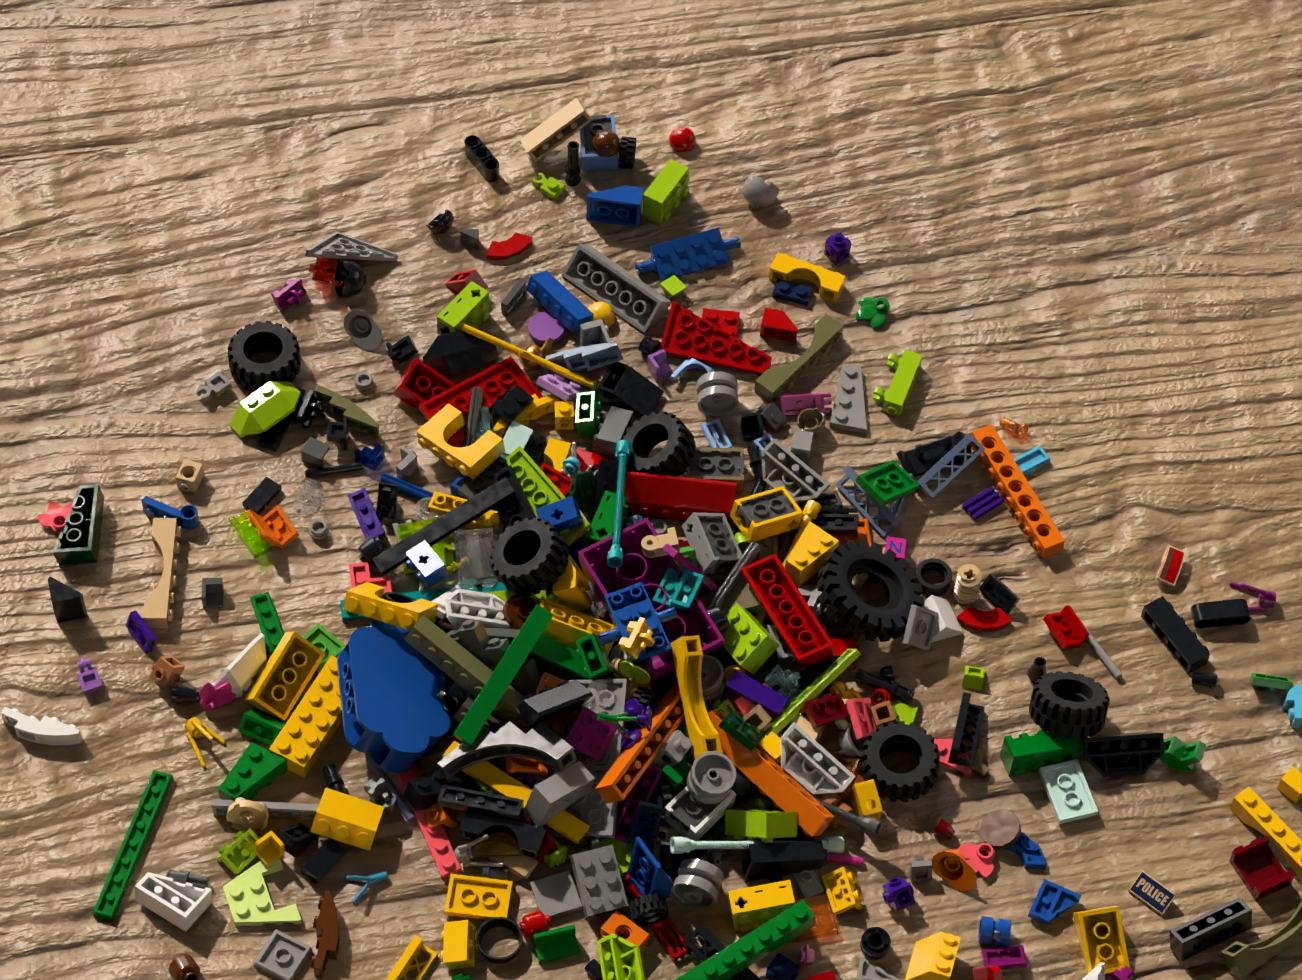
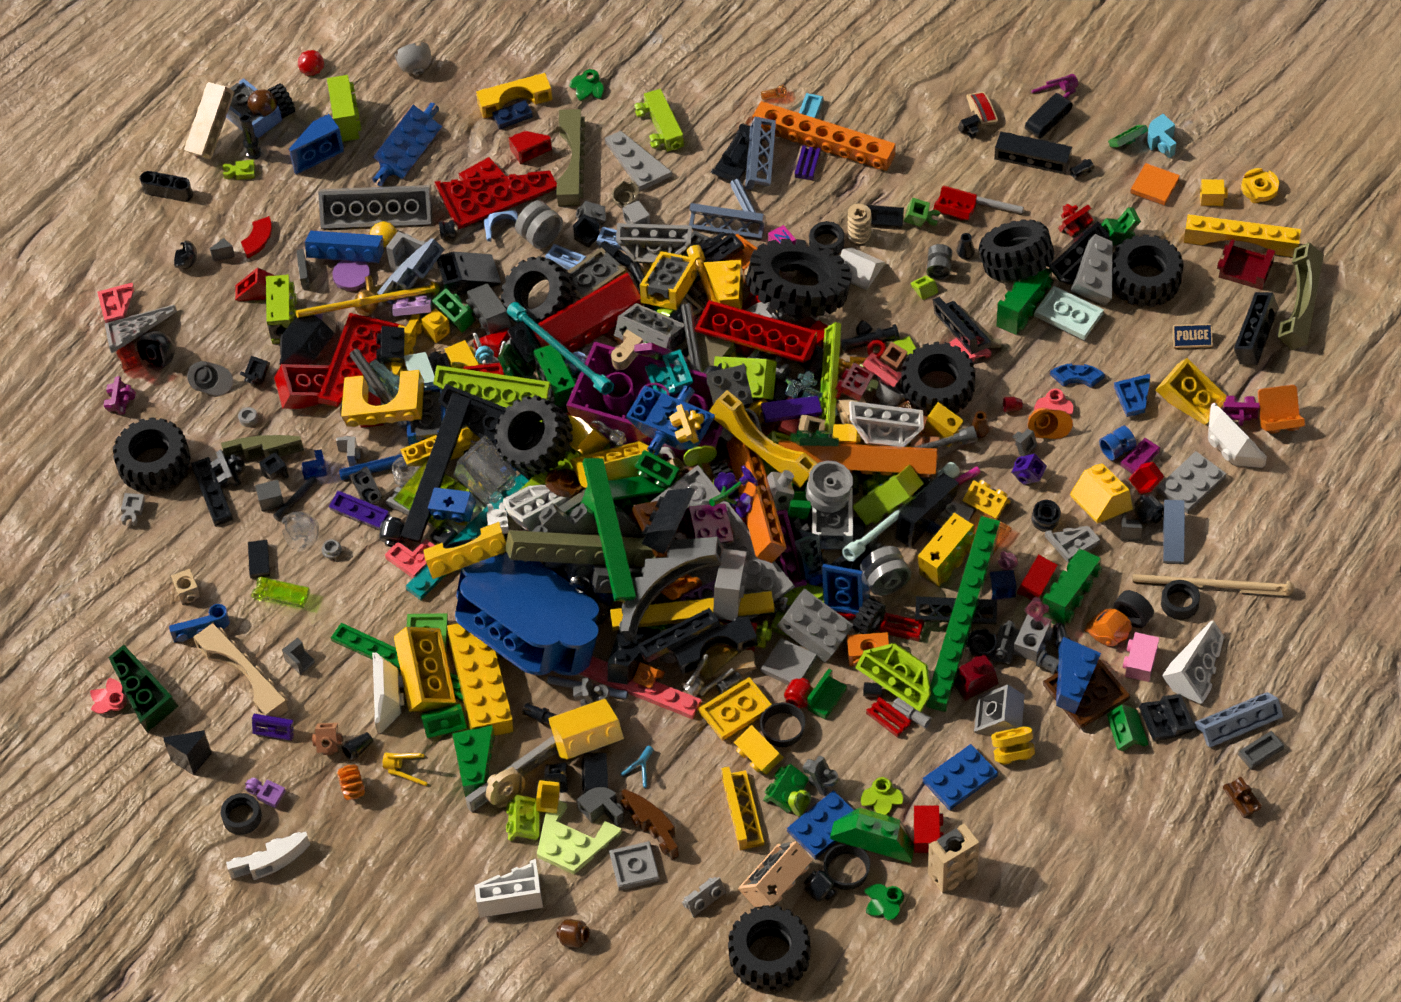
camera: 35 degrees left, 0 degrees up
green tile [92,770,173,921] -> none
dark grey axle [166,869,209,888] -> none
dark pink plate [199,682,236,711] -> none
lime wedge [230,381,301,437] -> none
orange bracket [247,505,300,550] -> none
blue brick [536,496,583,533] -> none
medium lavender panel [647,349,673,382] -> none
lime slope [659,275,687,299] -> none
dark pink hinge [780,393,832,415] -> none
dark purple brick [824,232,851,265] -> none
green plate [855,460,919,506] -> none
light grey tile [902,604,938,651] -> none
red tile [957,605,1012,631] -> none
tile [980,809,1021,849] -> none
none -> coral wing [97,283,134,323]
none -> black tyre [220,793,262,835]
none -> orange gear [337,764,365,800]
none -> black plate [429,522,458,546]
none -> dark grey brick [577,787,624,827]
none -> dark grey hinge [706,364,753,405]
none -> bright green brick [903,198,940,227]
none -> dark grey wheel [926,244,952,280]
none -> black tile [958,114,980,138]
none -> reddish brown cone [971,411,990,438]
none -> red hips [1058,204,1094,237]
none -> light grey wedge [1070,234,1112,305]
none -> black tyre [1112,234,1184,308]
none -> orange tile [1130,163,1180,205]

